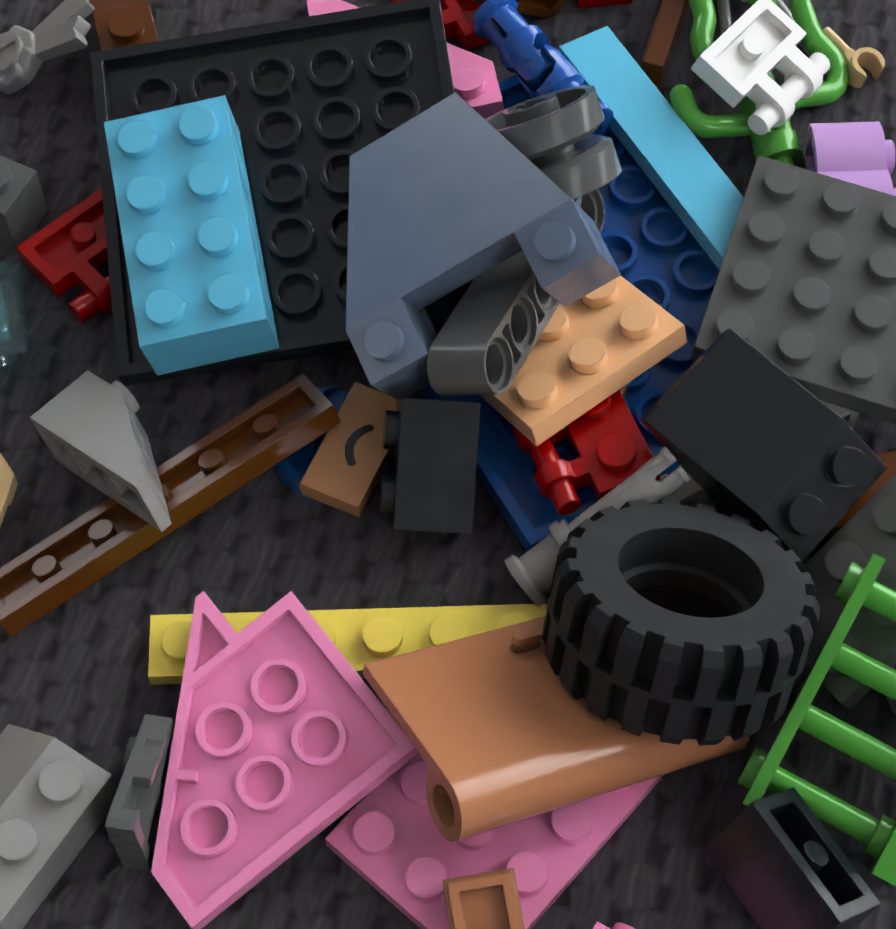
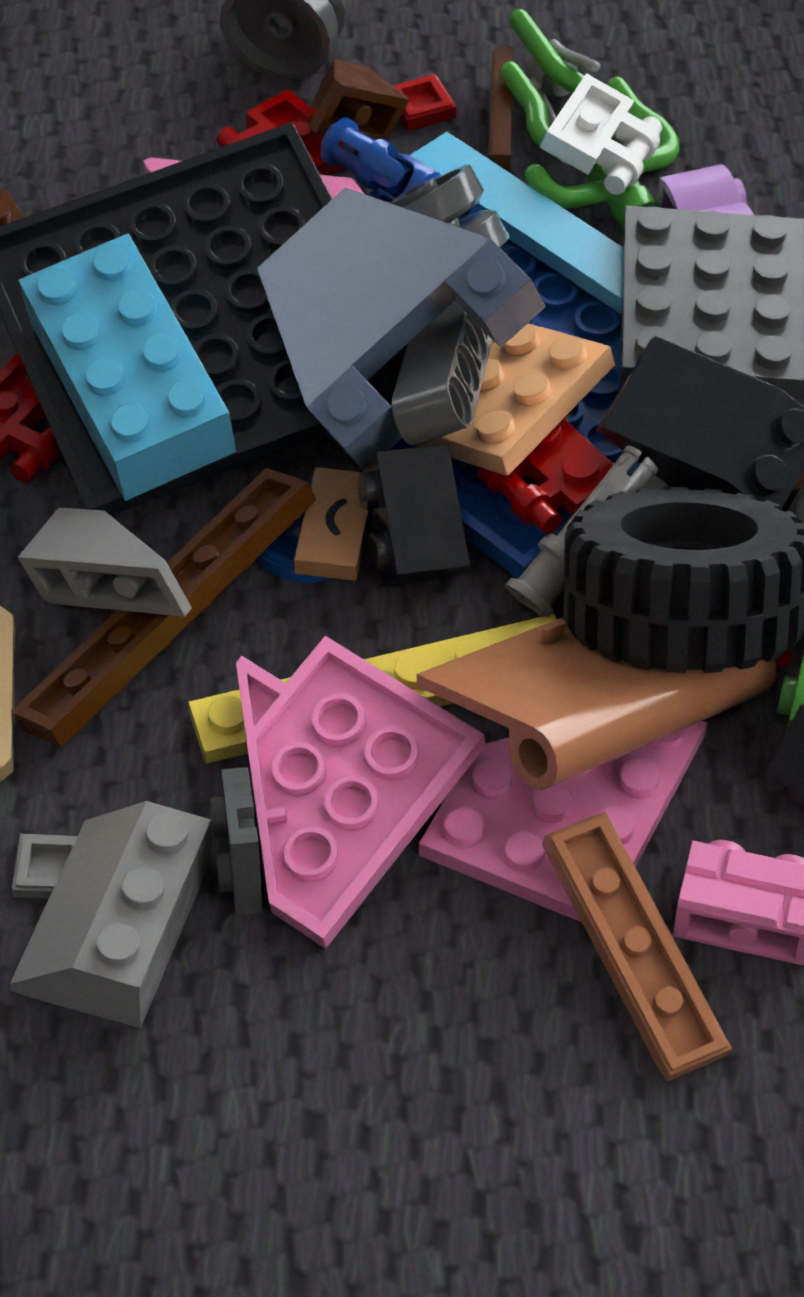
camera: 15 degrees left, 10 degrees down
tan hand [822,27,885,88] -> none

